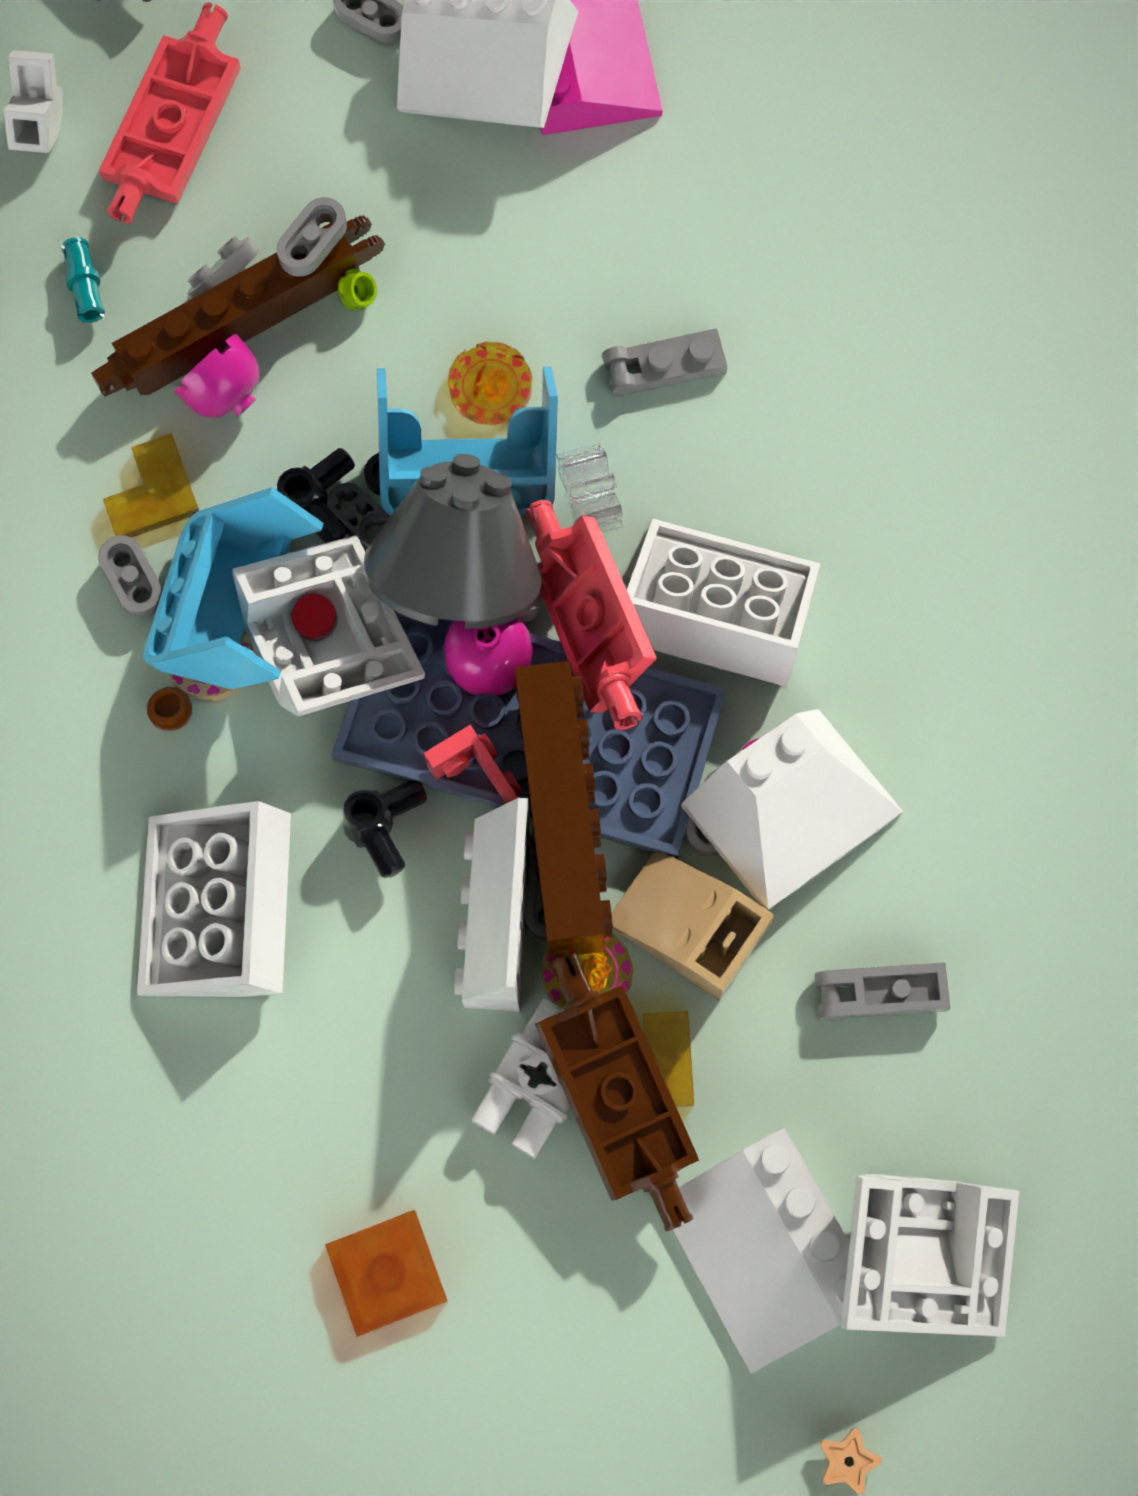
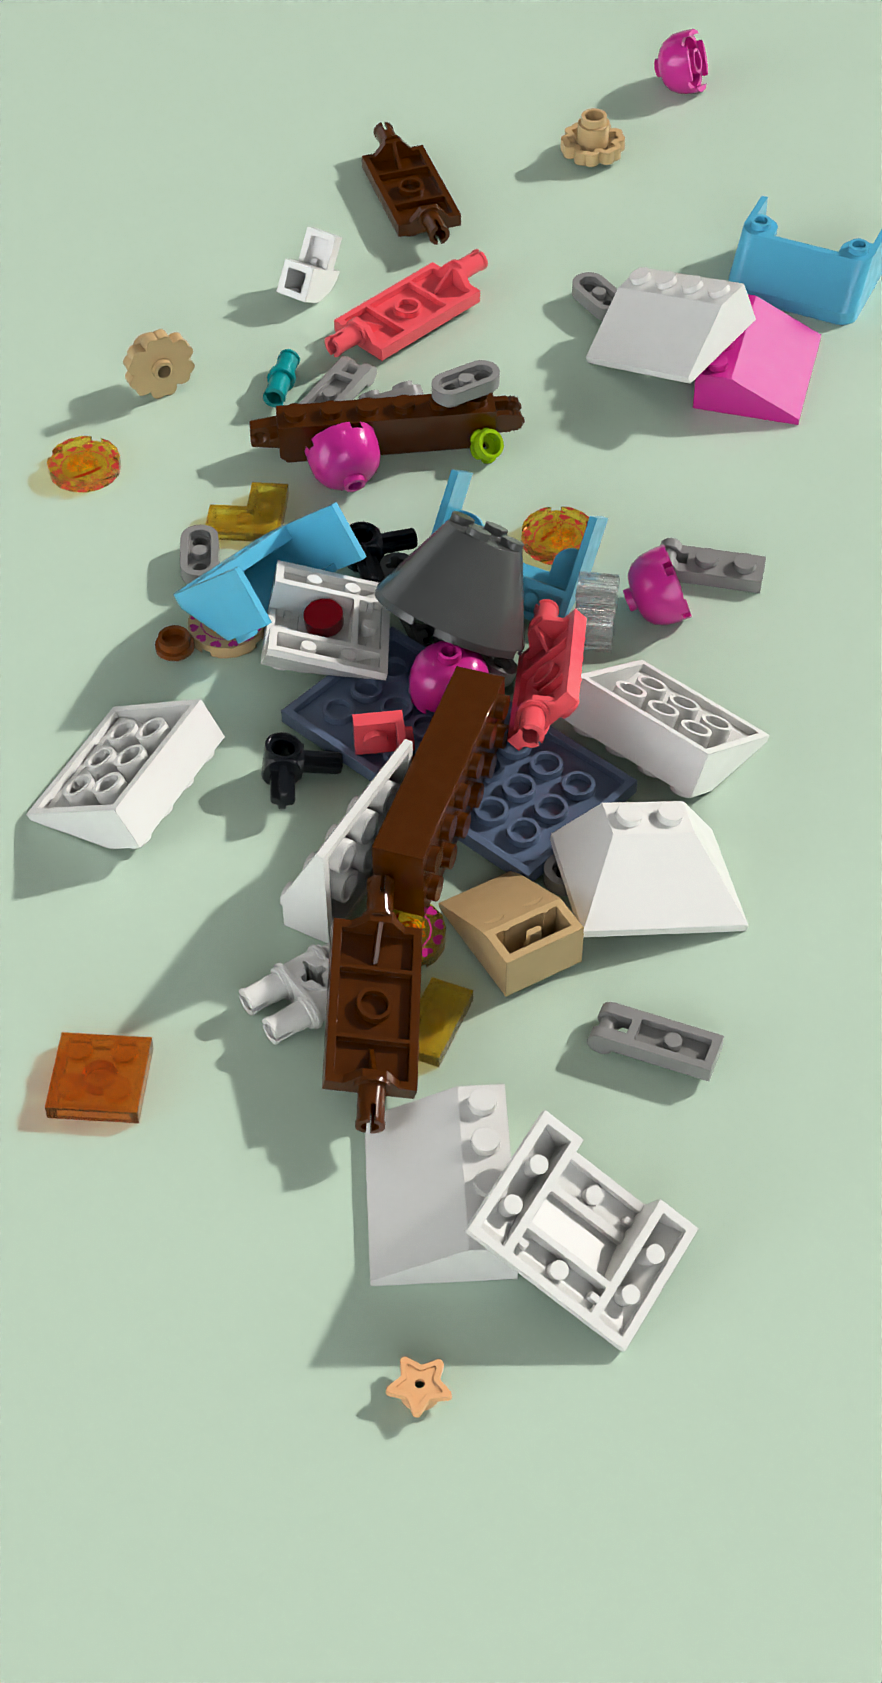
camera: 25 degrees right, 25 degrees down
none -> light grey plate [299,356,377,404]
none -> dark pink cylinder [623,544,692,626]

